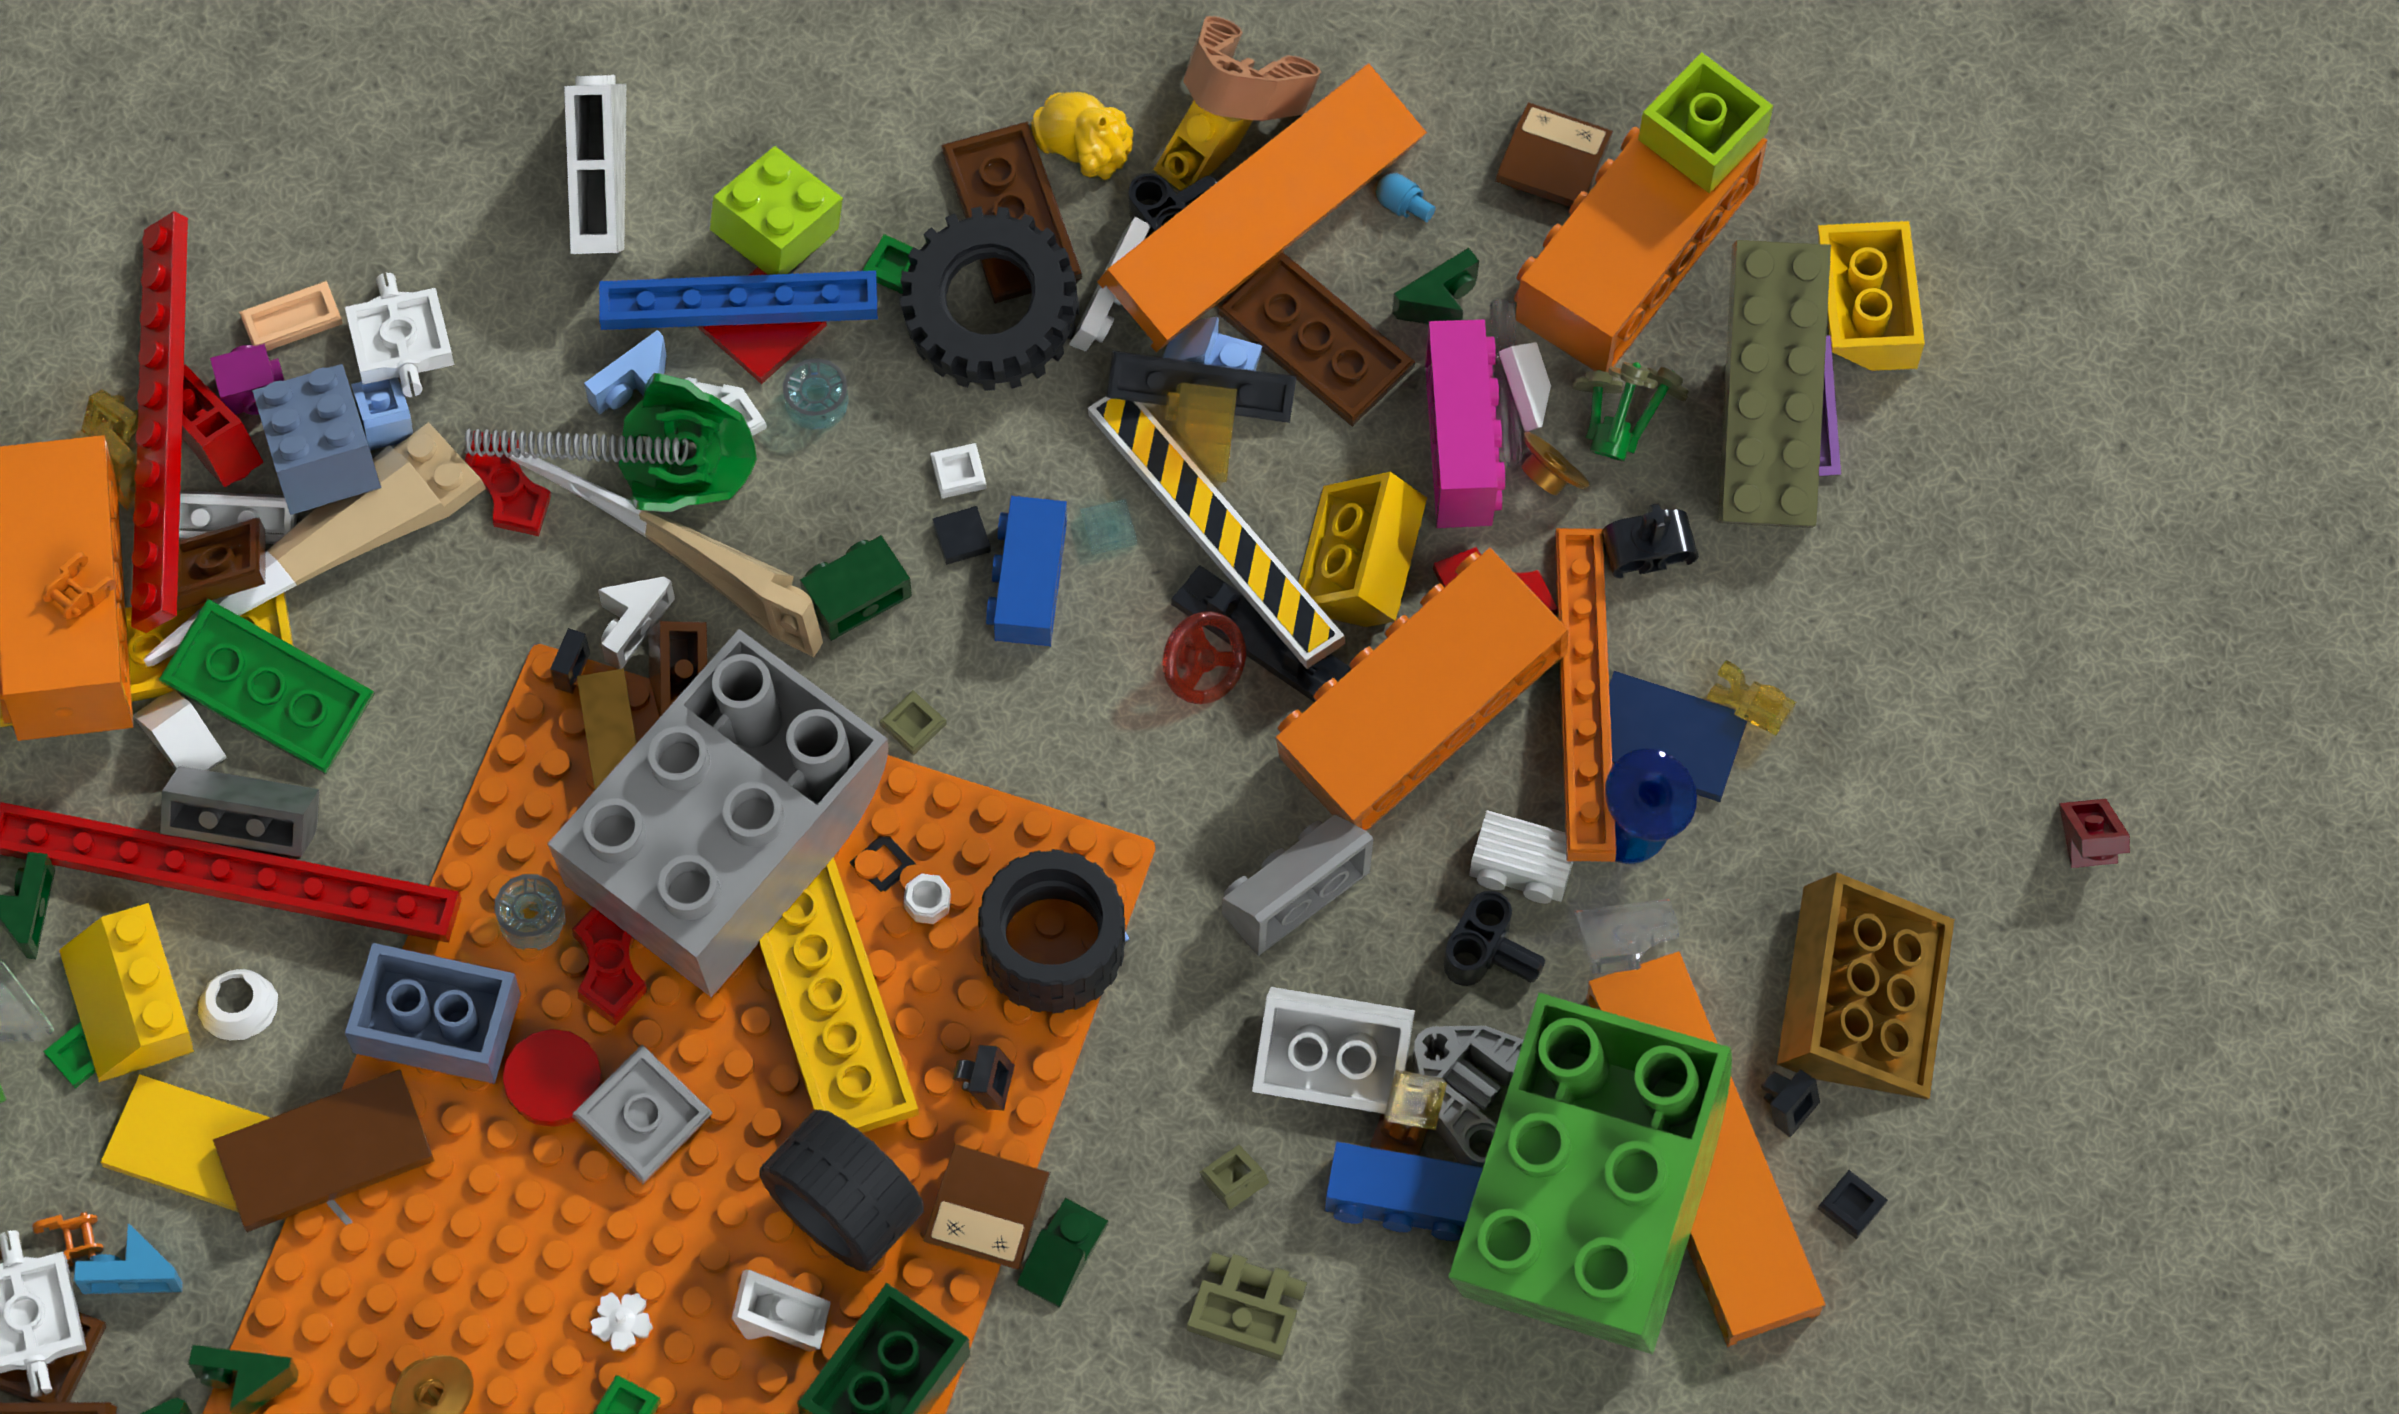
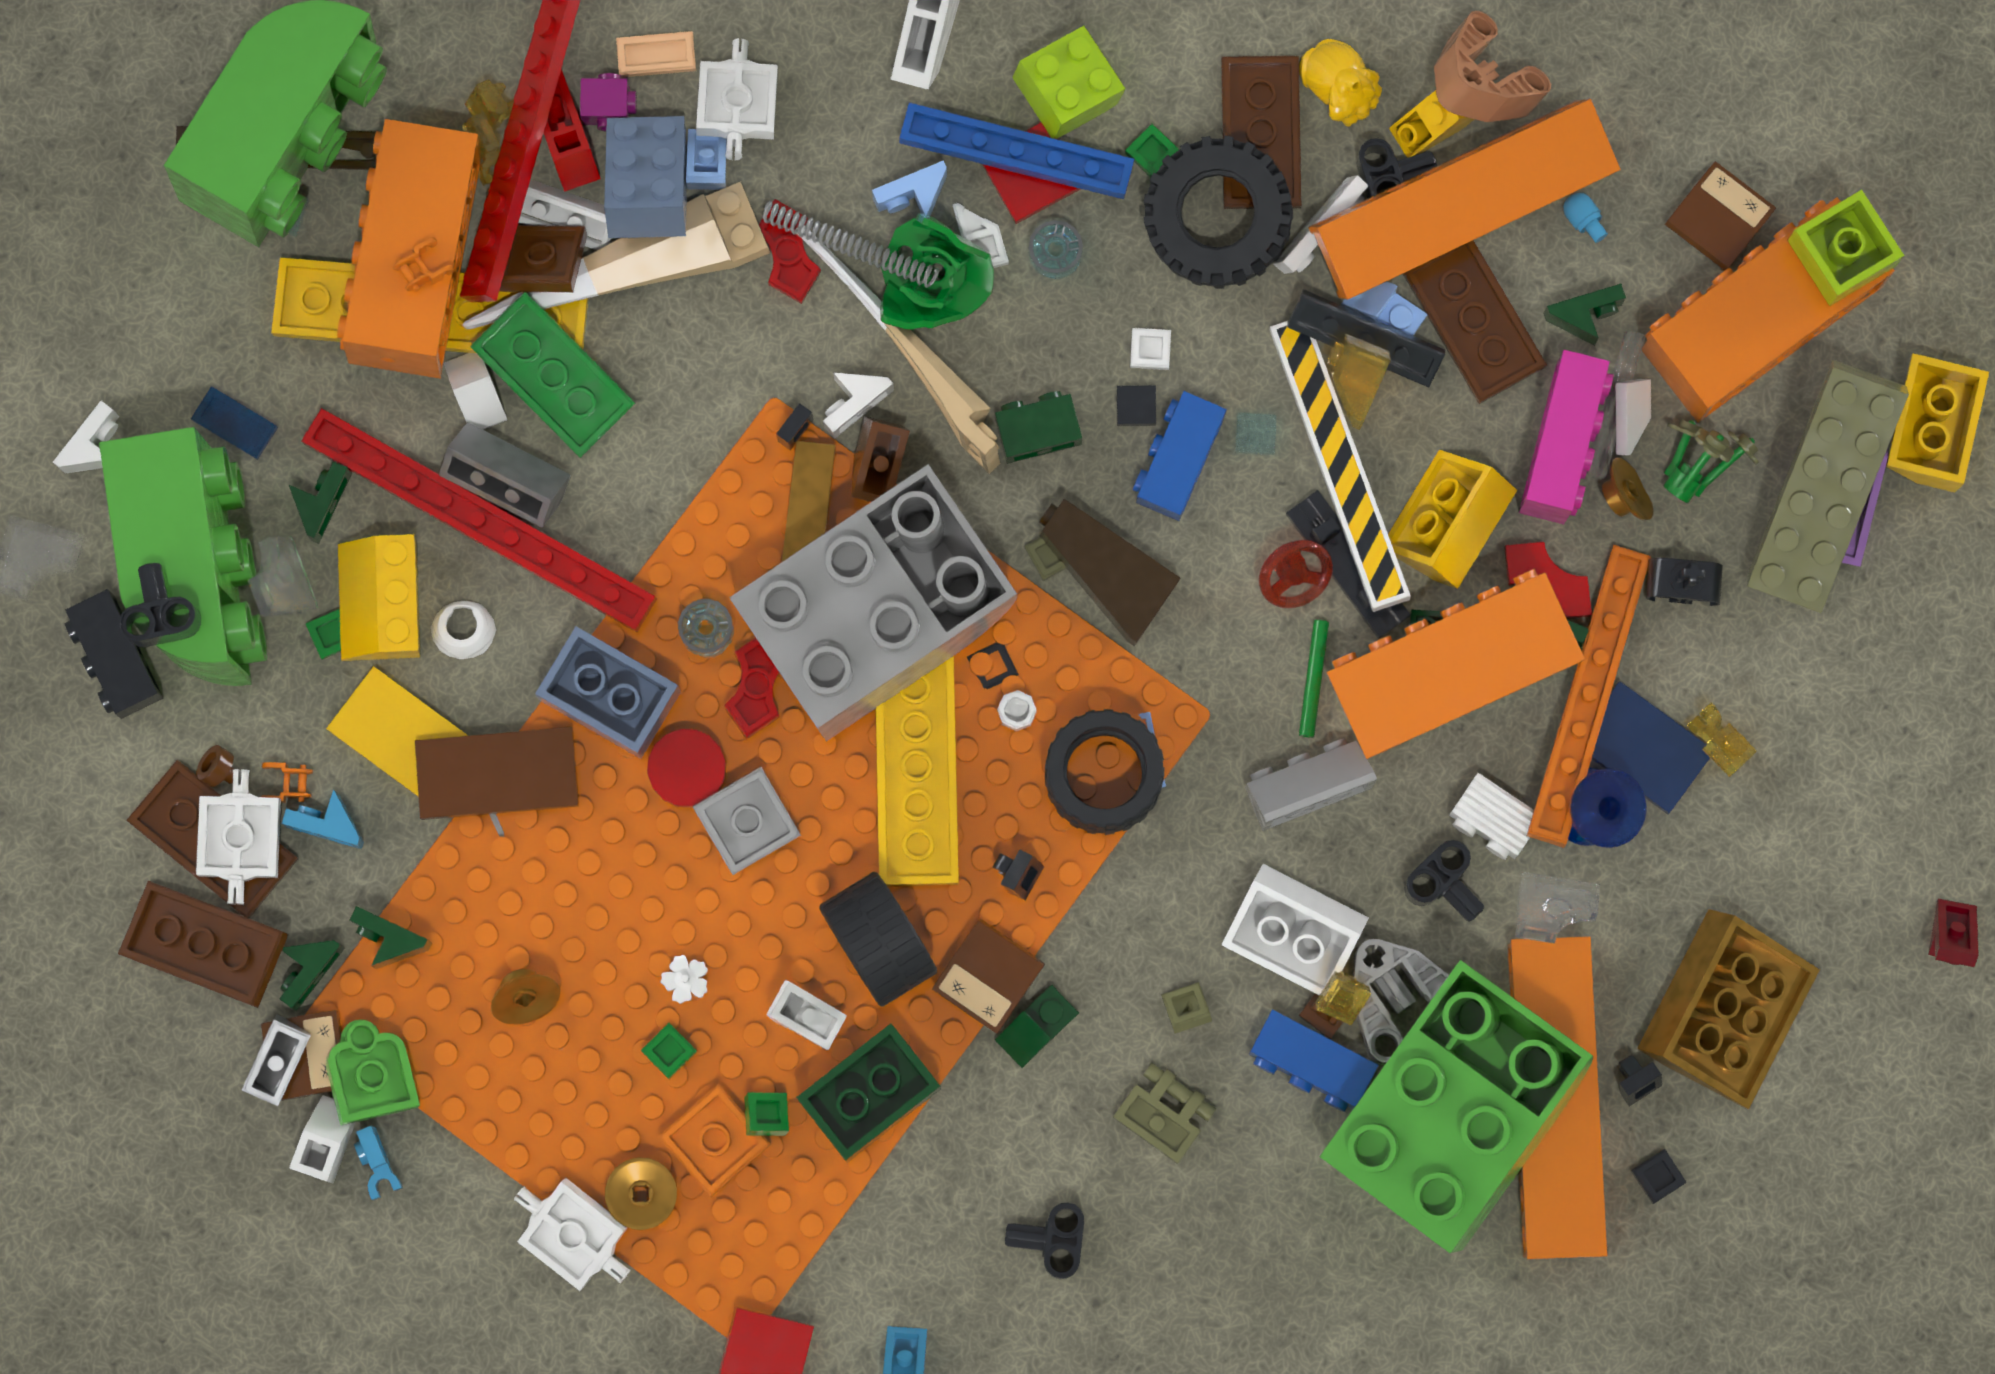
camera: 20 degrees right, 15 degrees up
none -> dark brown slope [1039,499,1181,646]
none -> green piece [1299,620,1329,738]

